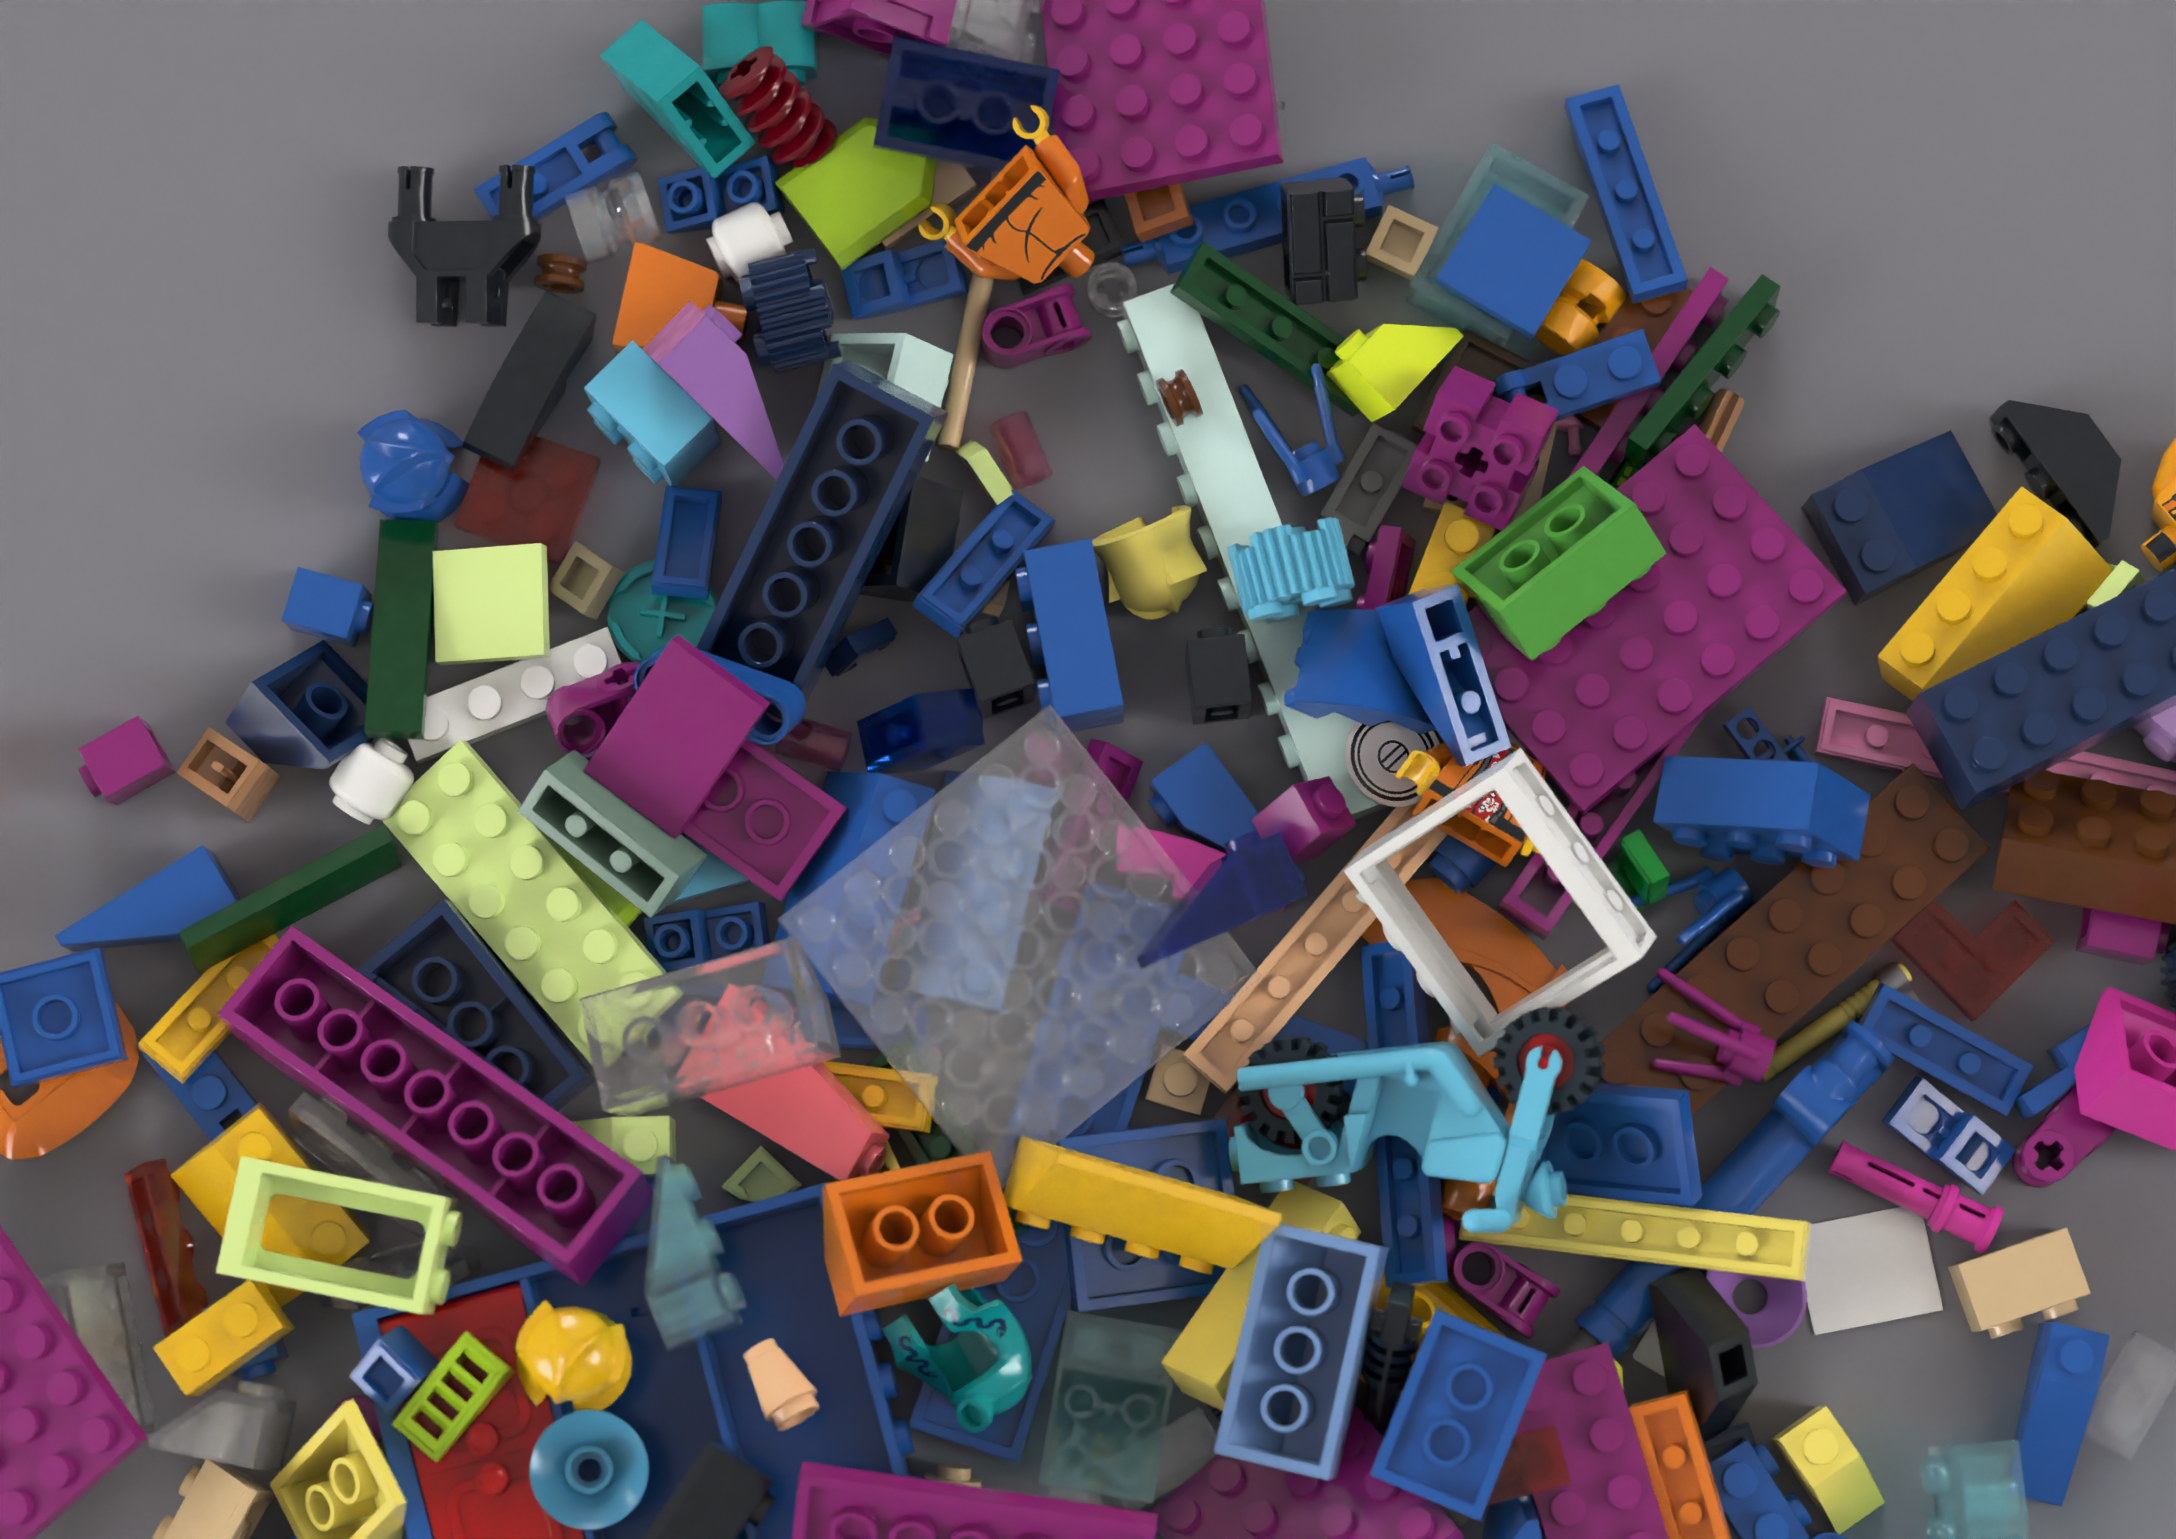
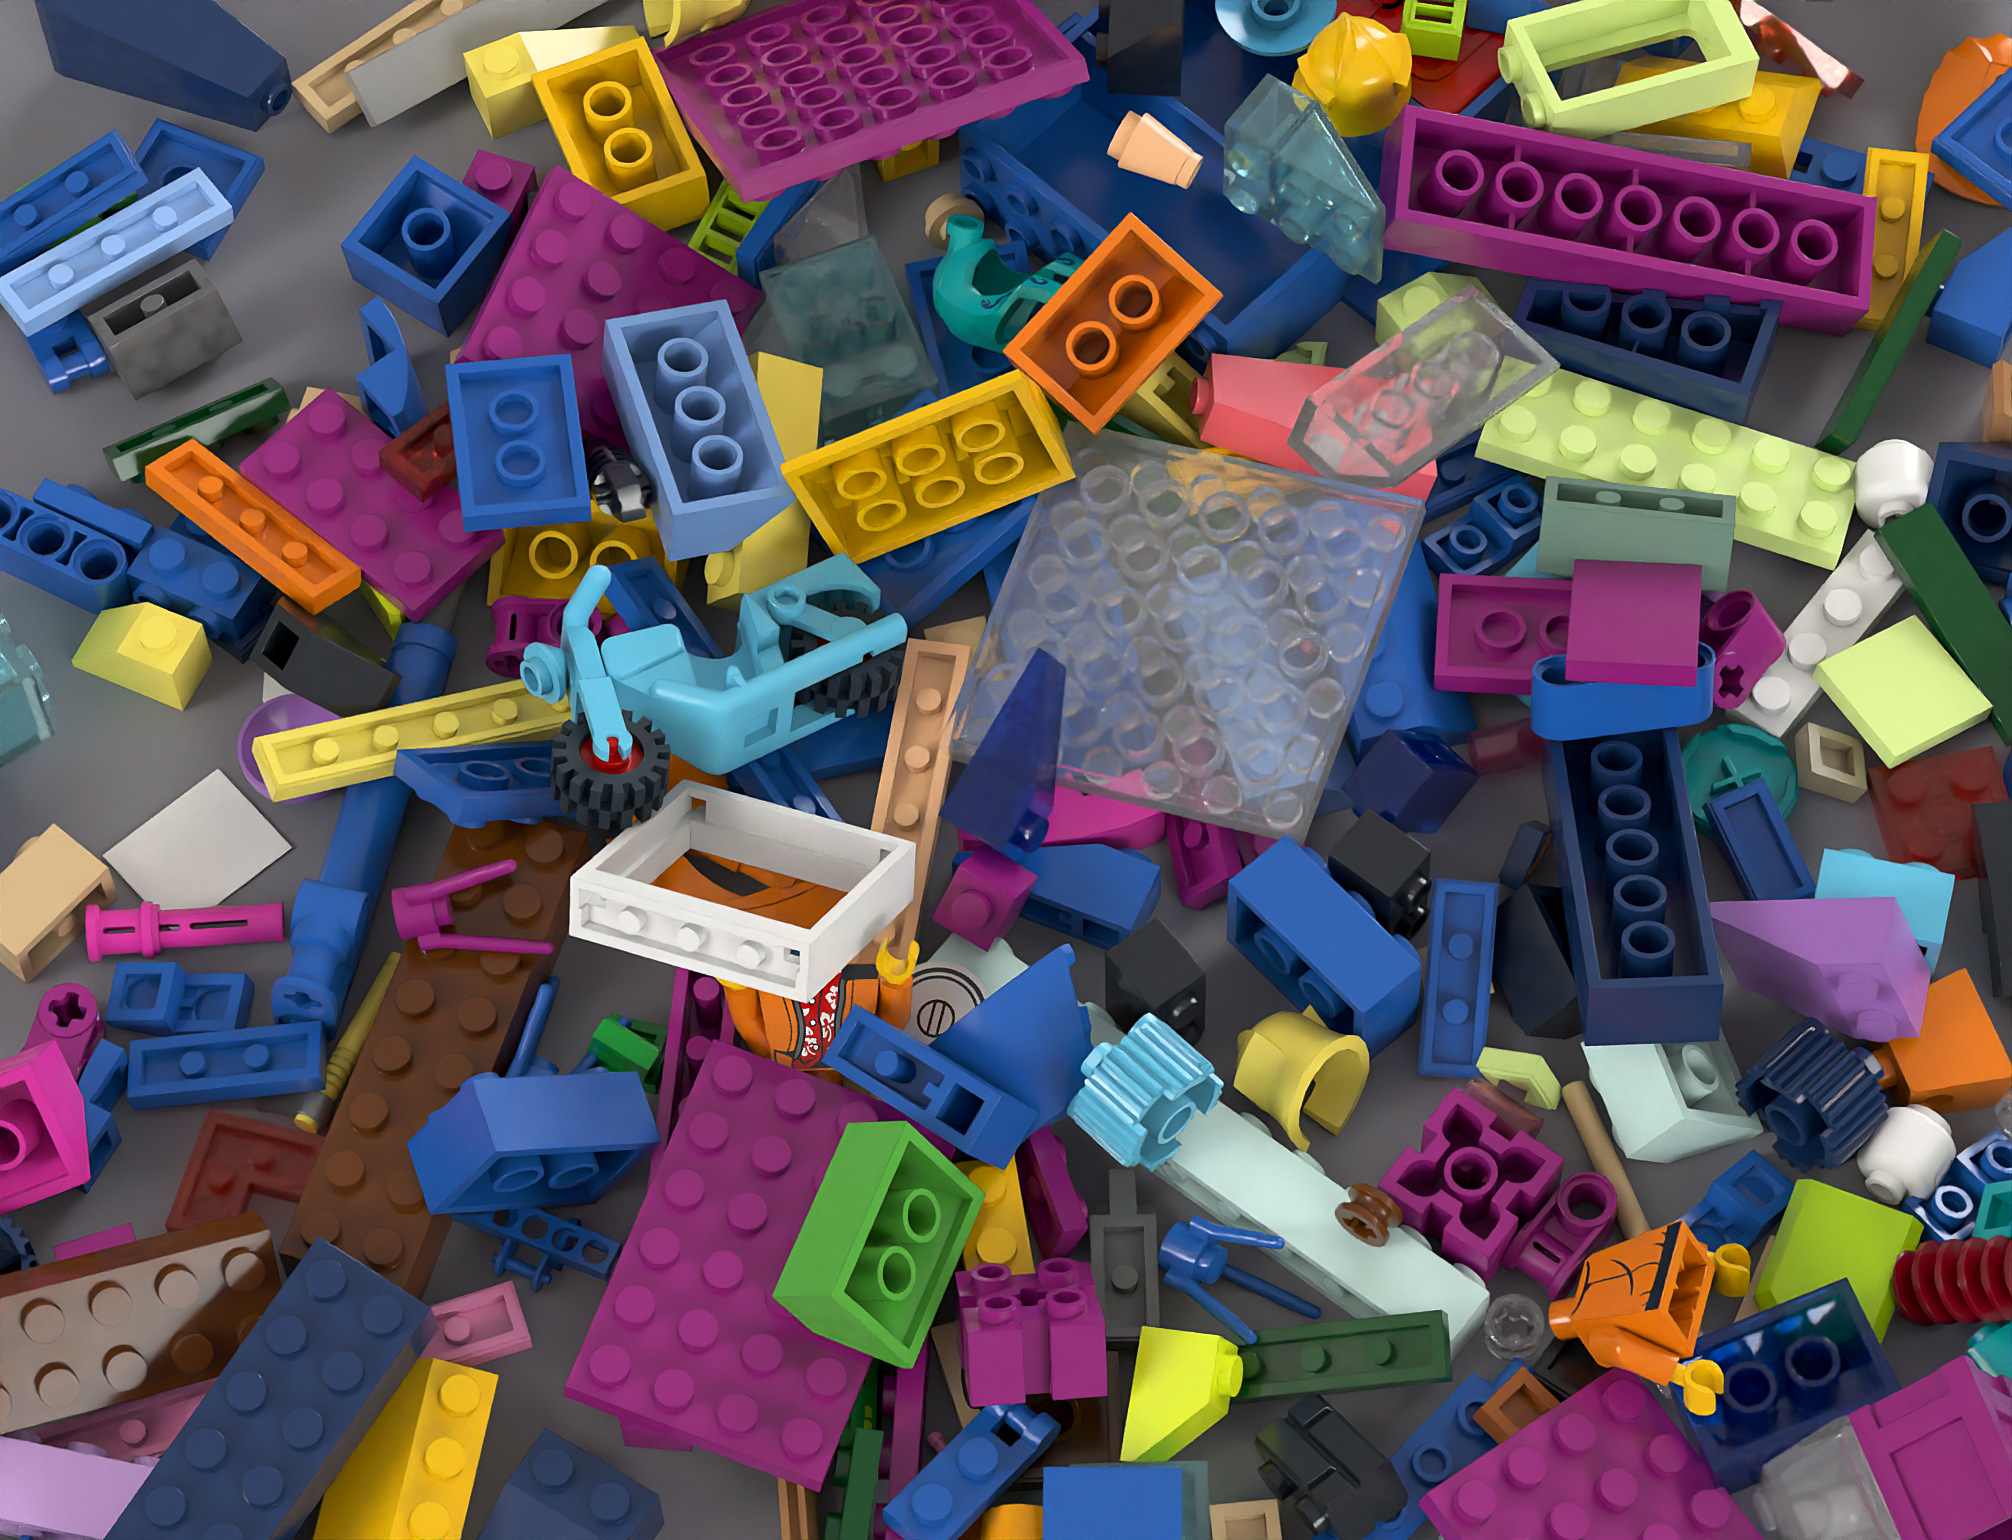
camera: 150 degrees right, 20 degrees down
none -> magenta brick [1377,1086,1564,1286]

